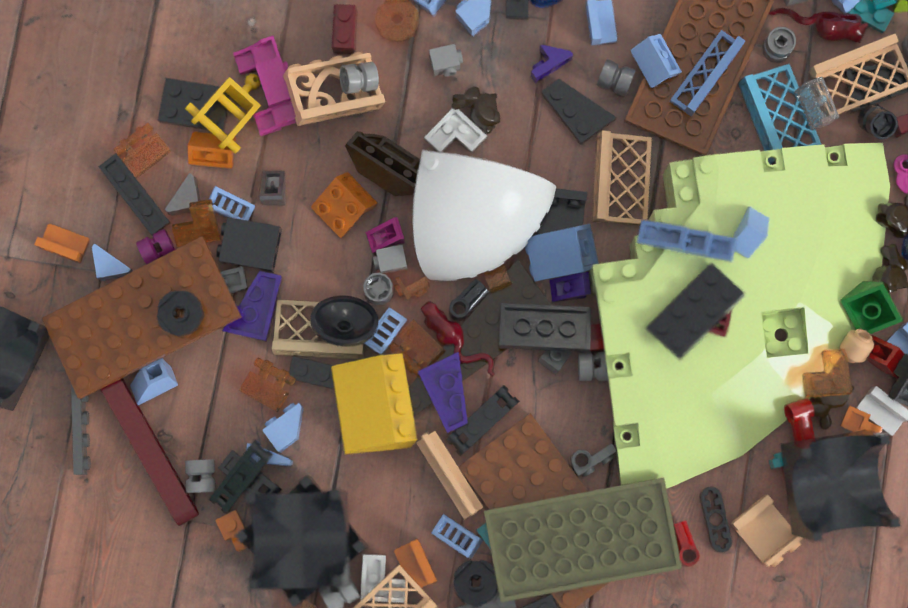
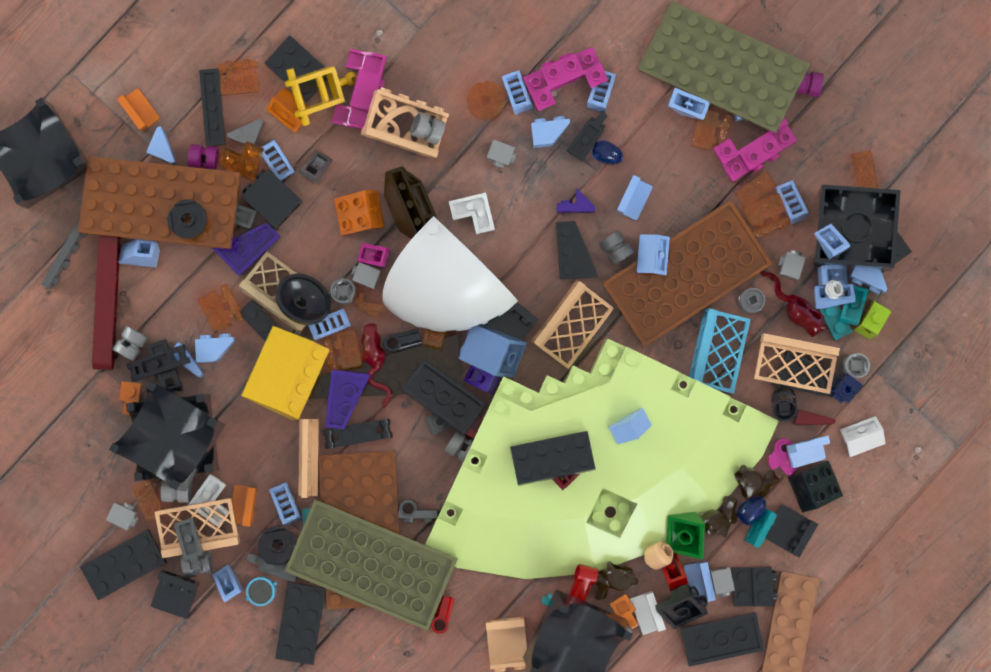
camera: 25 degrees right, 5 degrees up
dark red brick [332,4,357,55] -> none
dark brown animal [451,87,500,134] -> none
medium blue slope [637,220,737,262] -> none
medium blue fence [670,30,745,117] -> none
black beam [700,487,732,552] -> none
clear brick [794,77,840,131] -> none
clear orange plate [802,349,853,397] -> none

